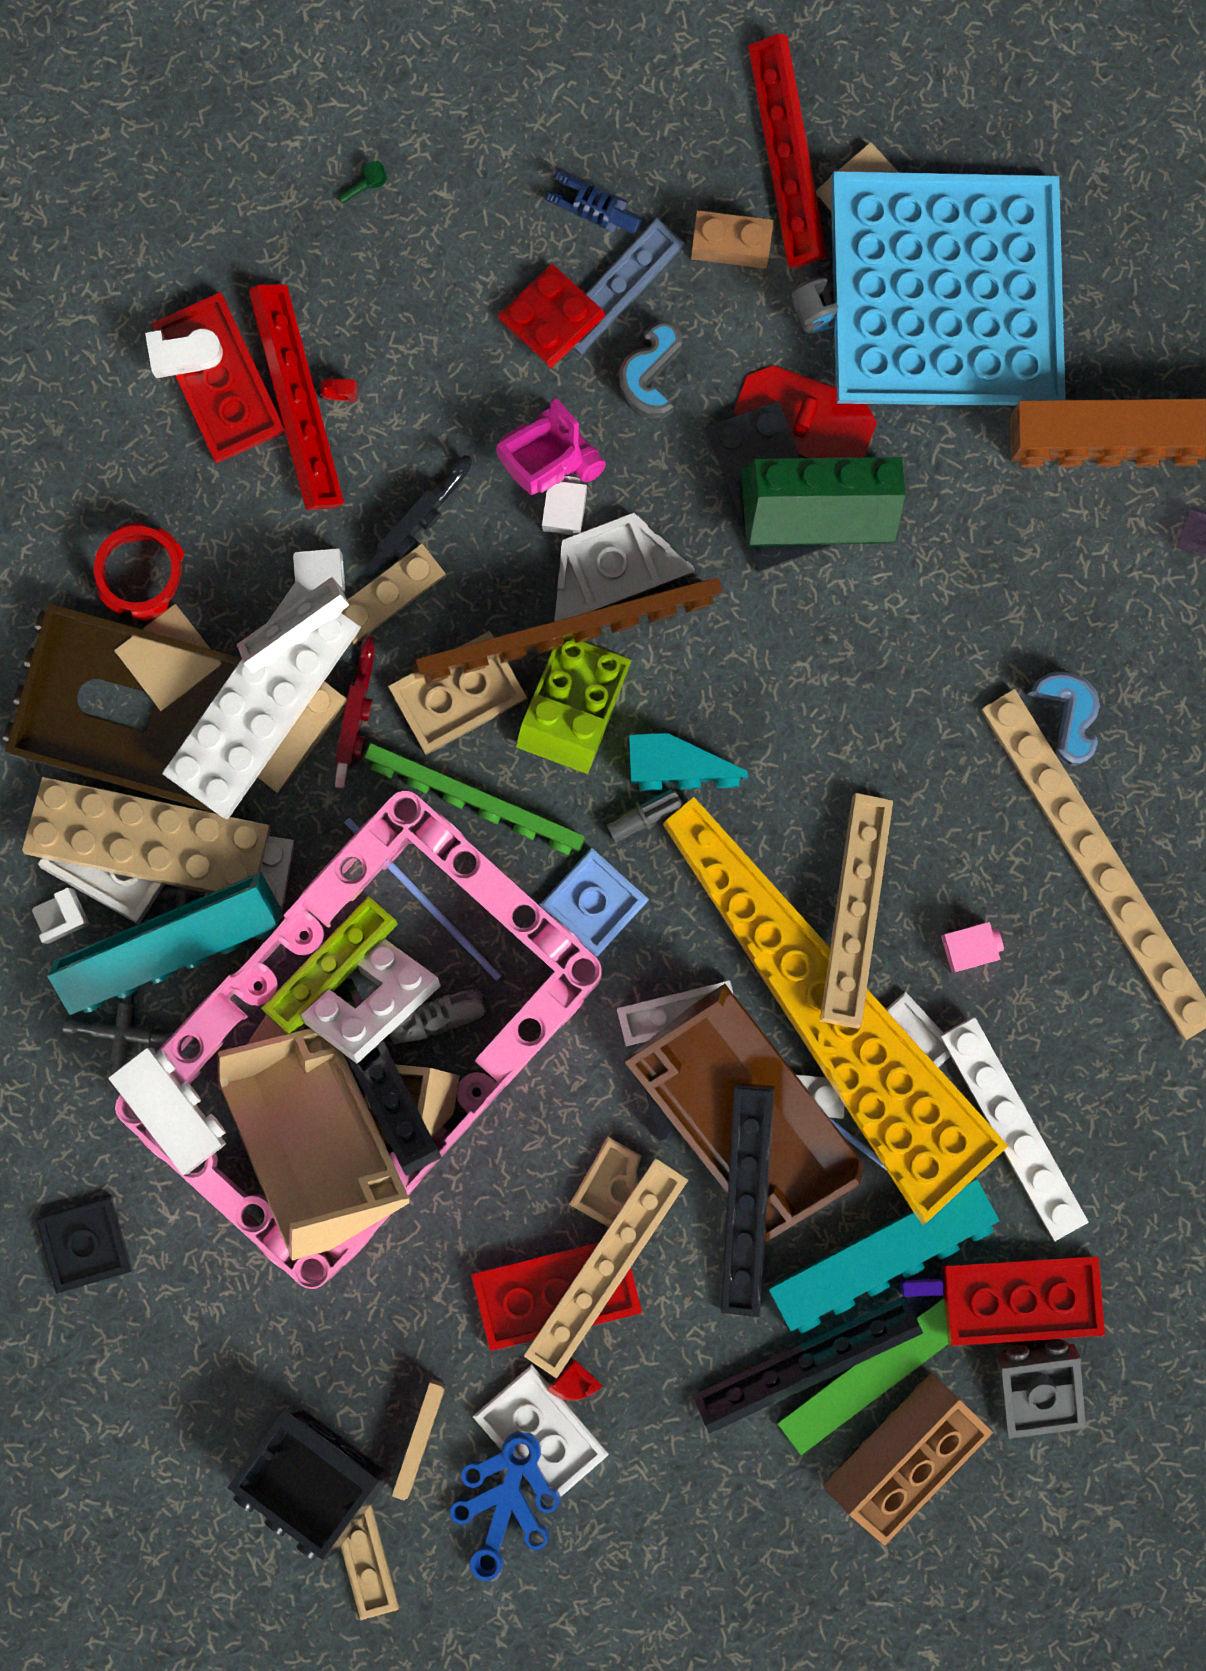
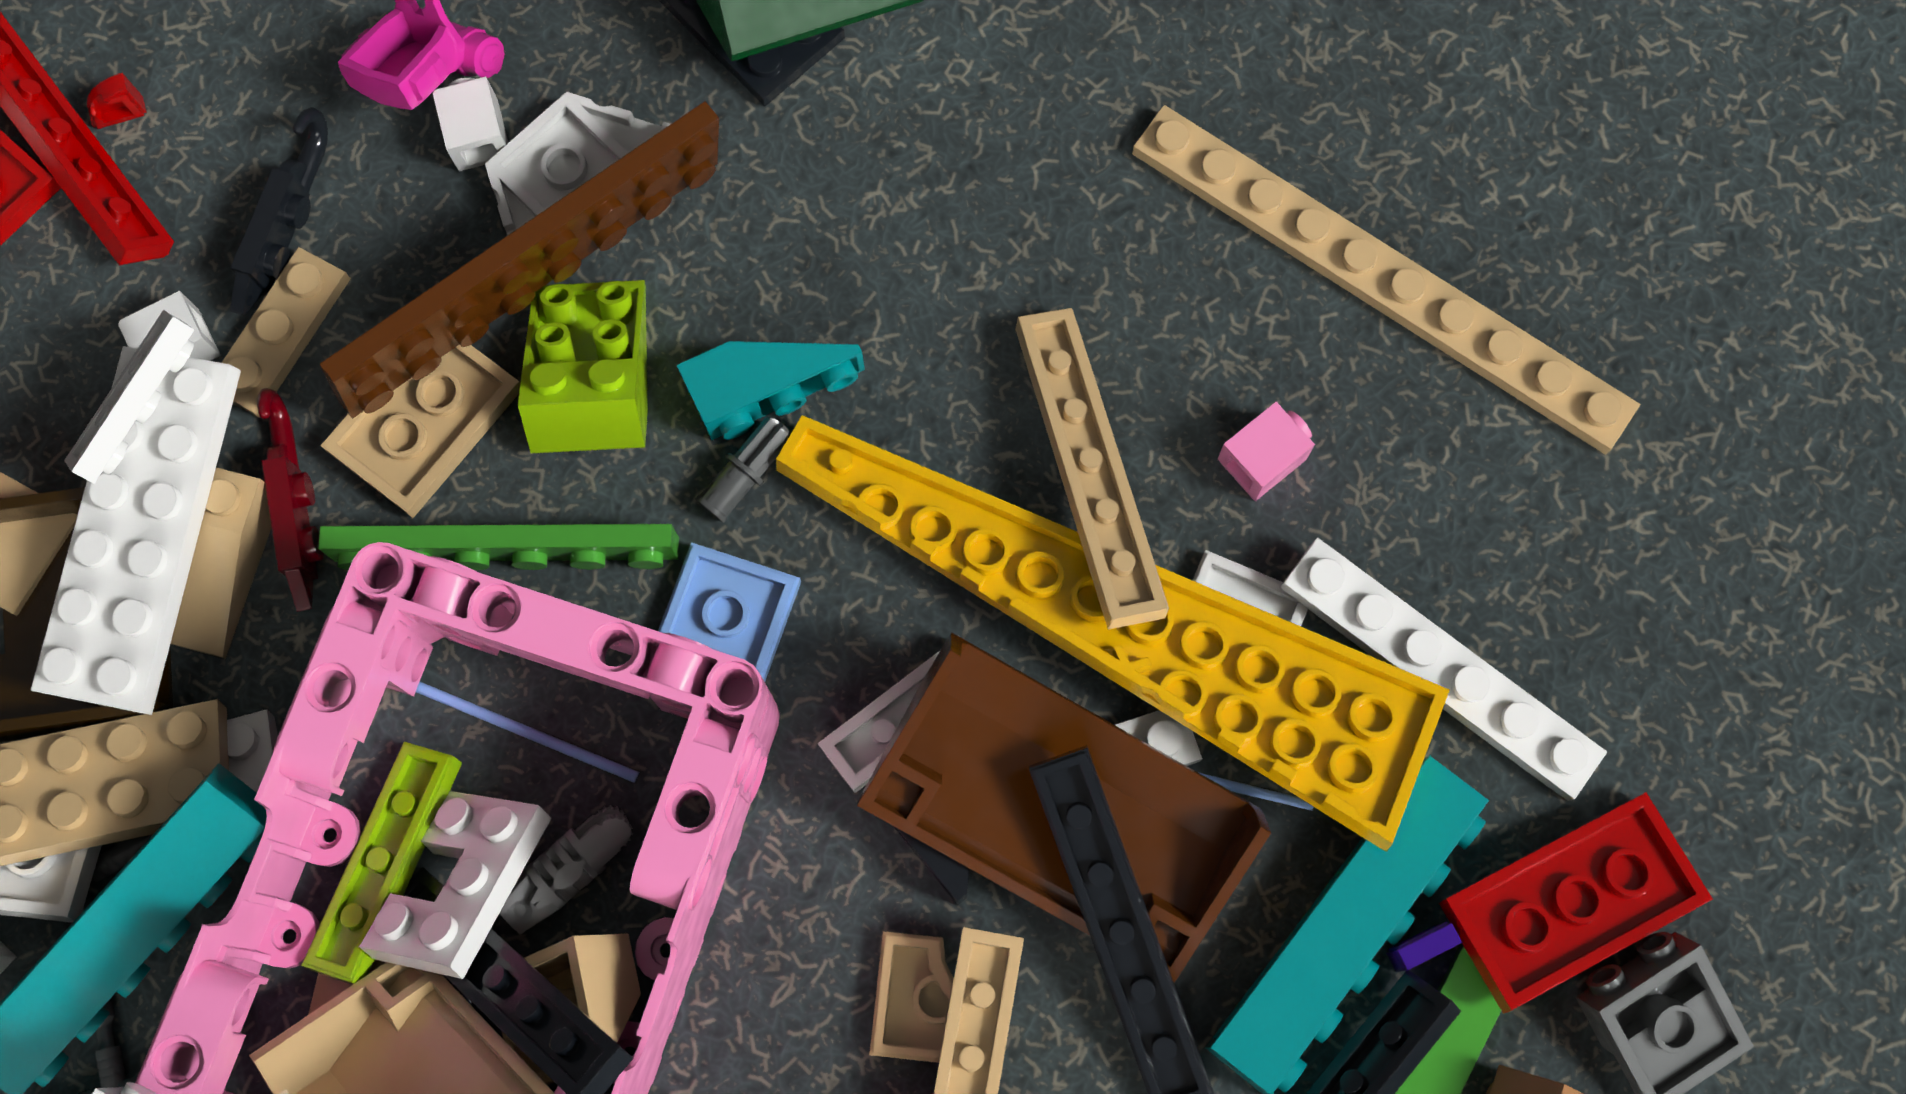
camera: 25 degrees left, 10 degrees down
sand blue animal [1027,672,1100,766] -> none

